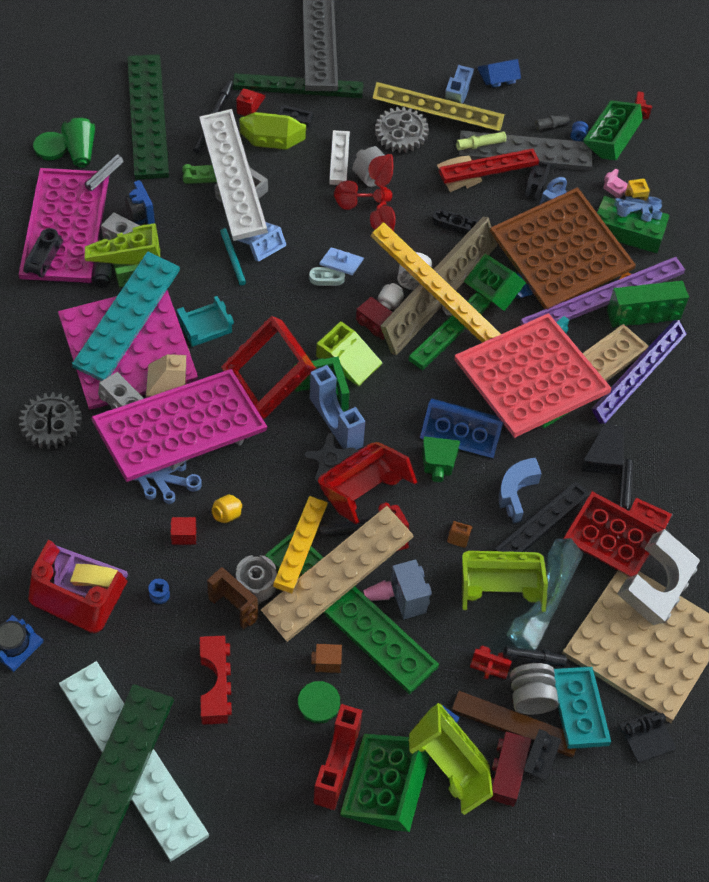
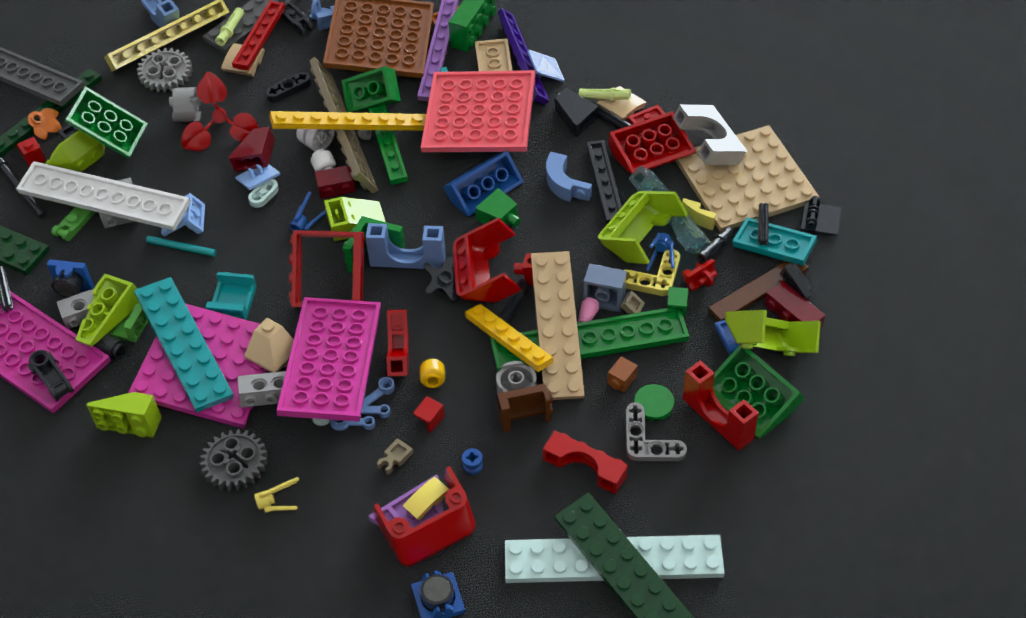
camera: 50 degrees left, 5 degrees down
white plate [329,130,350,185] -> none
dark orange slope [447,521,472,547] -> none
light grey wheel [510,663,559,715] -> none
none -> orange plate [27,108,62,140]
none -> green slope [65,86,148,159]
none -> lime slope [87,392,162,437]
none -> dark red slope [228,127,275,172]
none -> light yellow plant [255,477,299,513]
none -> blue plant [289,192,326,231]
none -> dark tan plate [377,438,413,475]
none -> red arch [386,310,409,376]
none -> piece [527,50,564,82]
none -> yellowish green pin [579,87,631,101]
none -> tan slope [597,86,646,120]
none -> dark tan plate [620,291,645,314]
none -> light yellow beam [624,249,680,296]
none -> light grey beam [626,402,687,461]
none -> blue plant [646,233,675,272]
none -> green panel [667,287,688,318]
none -> light yellow slope [682,198,716,230]
none -> black axle [758,203,769,246]

